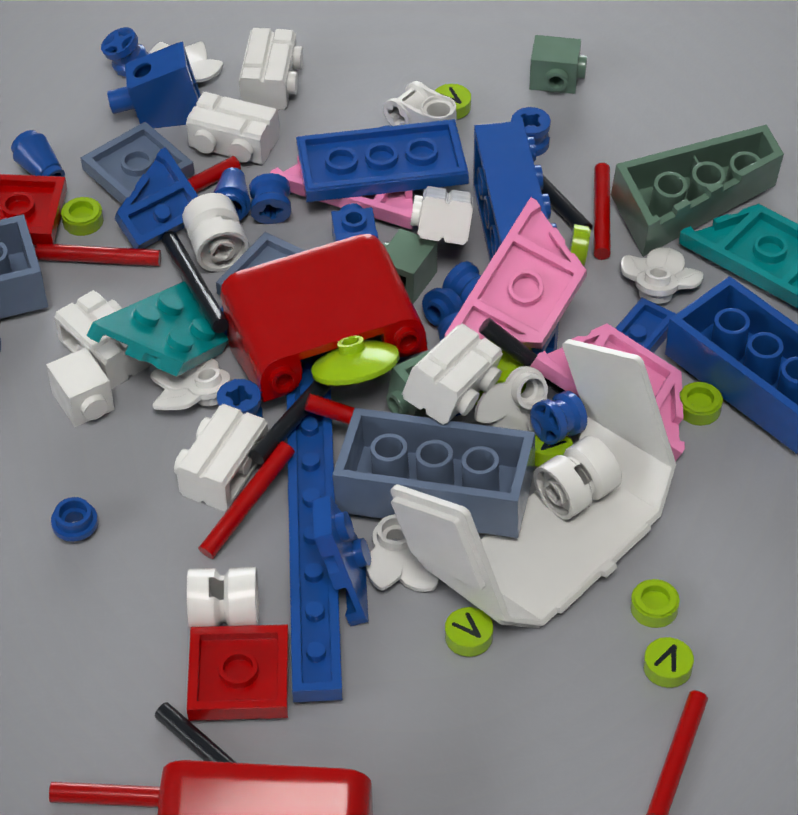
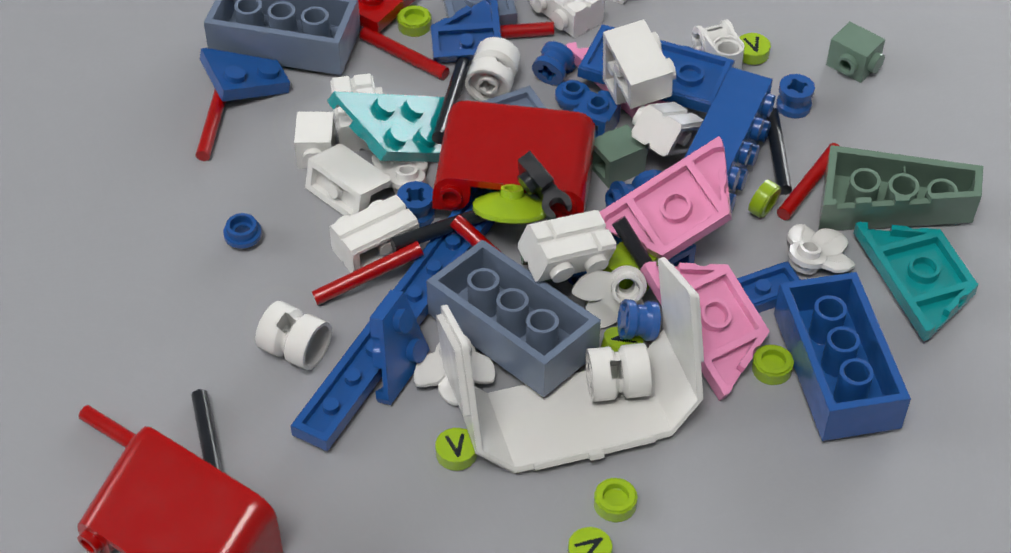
camera: 30 degrees right, 0 degrees up
red plate [187,624,289,721] -> none
blue cone [213,167,251,221] -> none
none -> white panel [305,144,391,216]
none -> black plate [517,151,572,220]
none -> blue plate [555,80,590,111]
none -> white brick [603,19,676,109]

